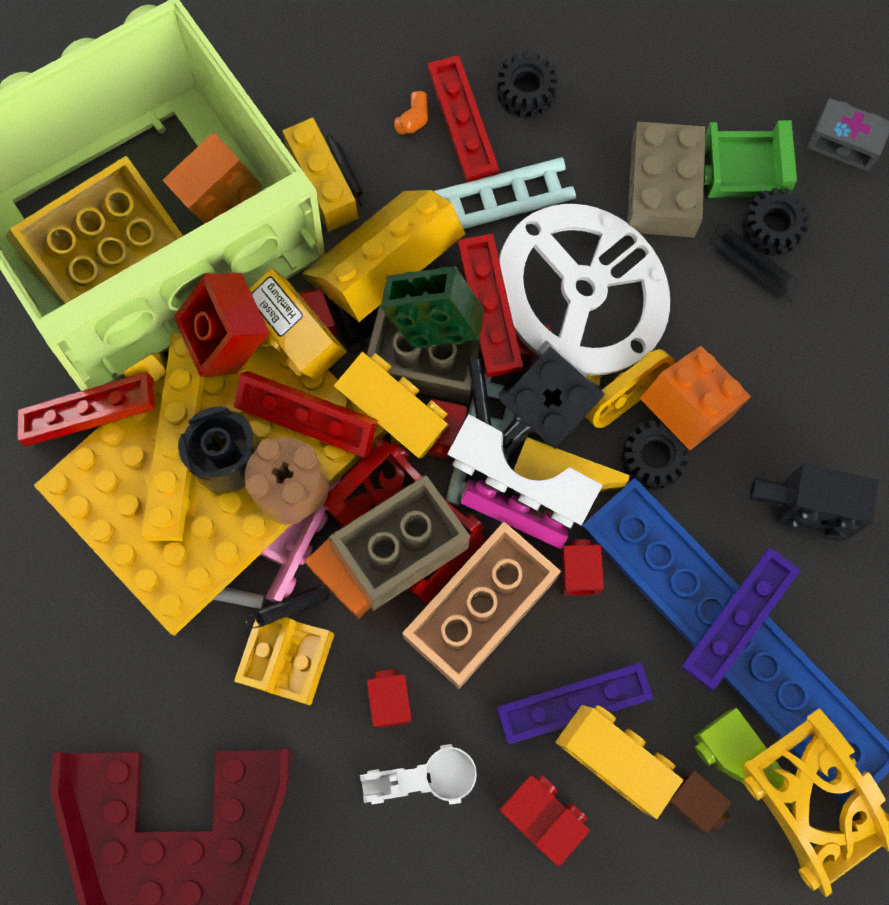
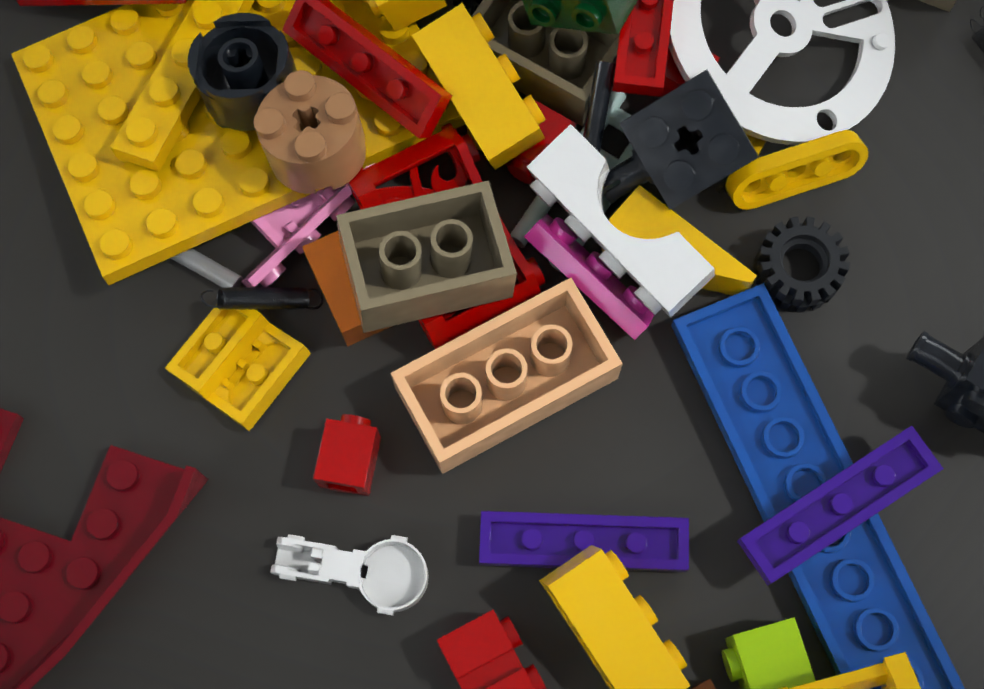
camera: 20 degrees right, 0 degrees up
red brick [560,539,604,596] -> none
orange brick [640,346,751,450] -> none

